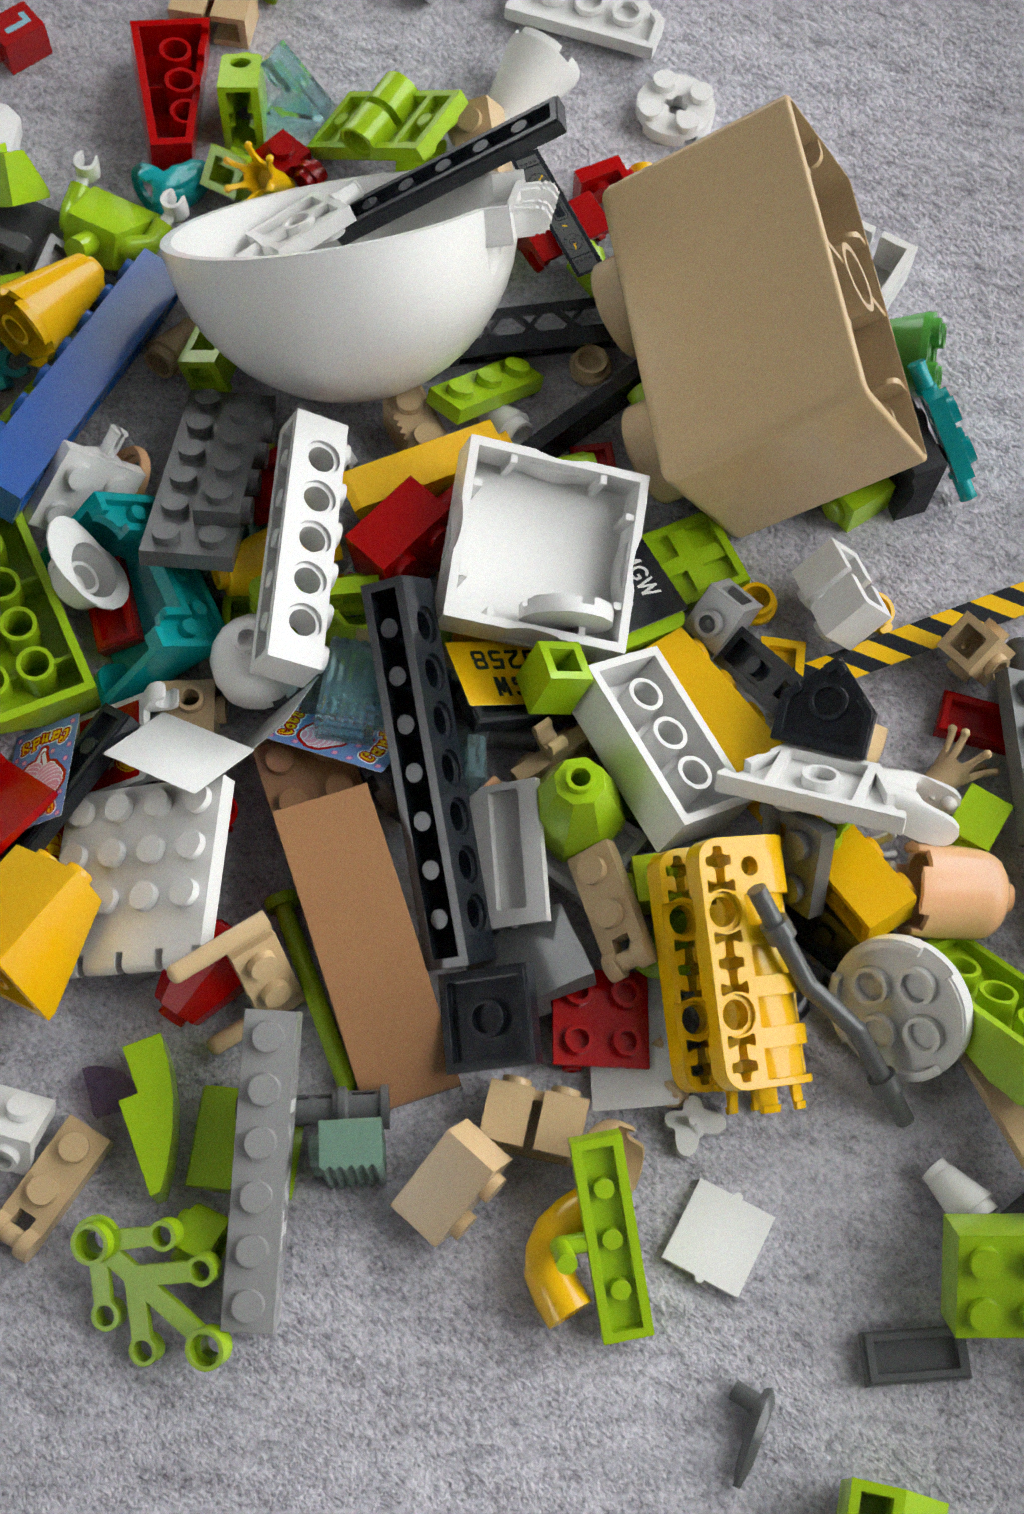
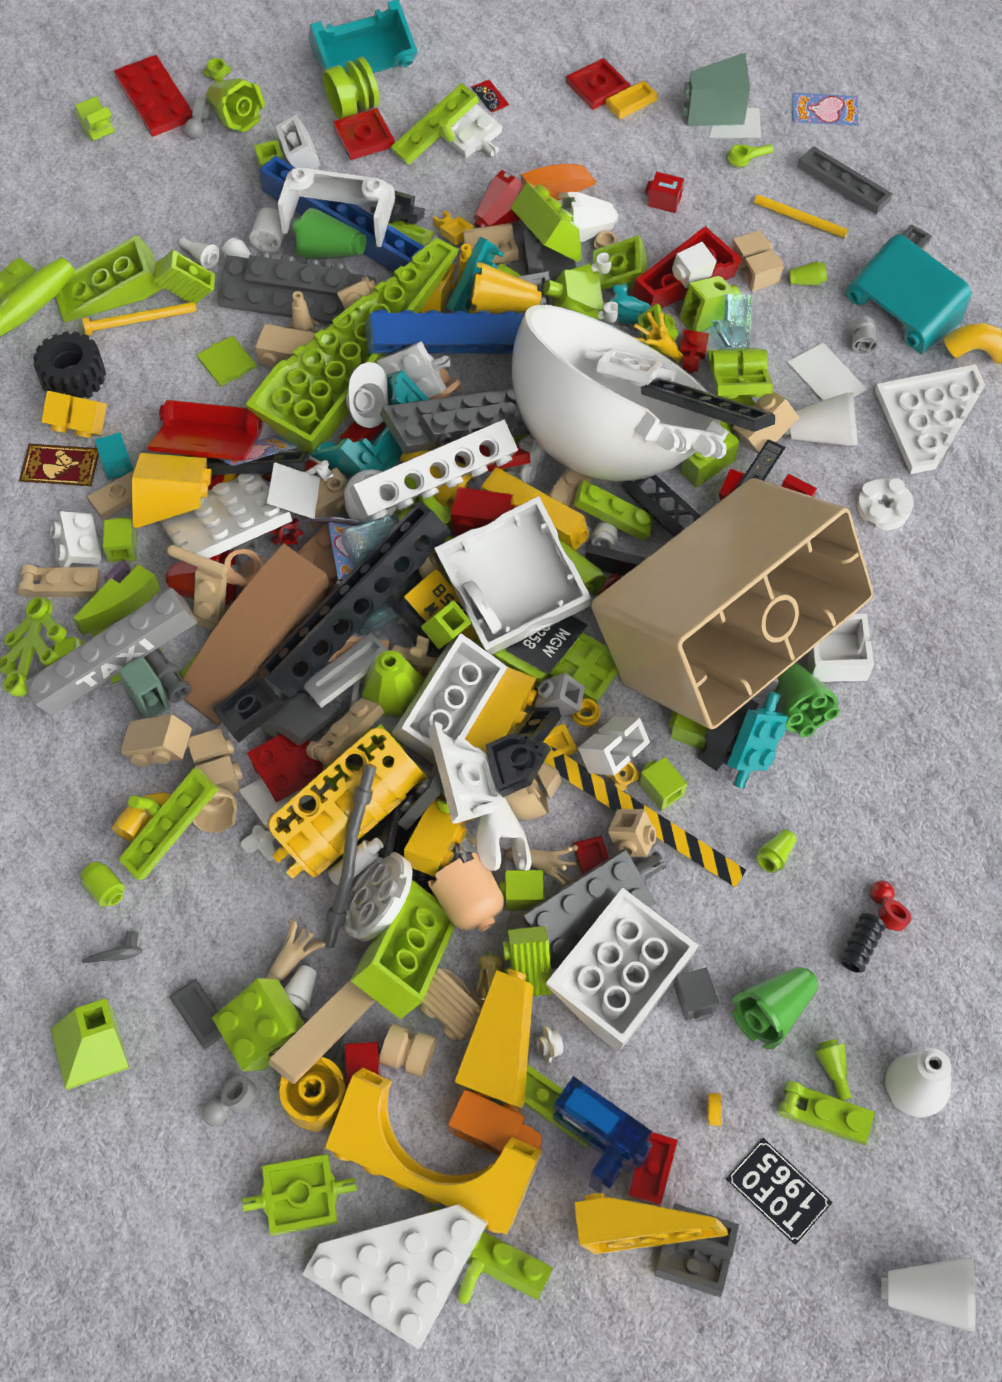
camera: 60 degrees right, 5 degrees down
white piece [661,1178,776,1299] -> none
none -> lime brick [80,861,125,907]
none -> lime brick [103,517,137,562]
none -> light nougat piece [224,548,266,588]
none -> tan piece [266,919,326,981]
none -> white cylinder [328,838,383,886]
none -> lime slope [593,235,648,290]
none -> tan plate [594,231,619,250]
none -> lime brick [639,757,687,811]
none -> white brick [672,242,716,288]
none -> white sticker [788,343,867,401]

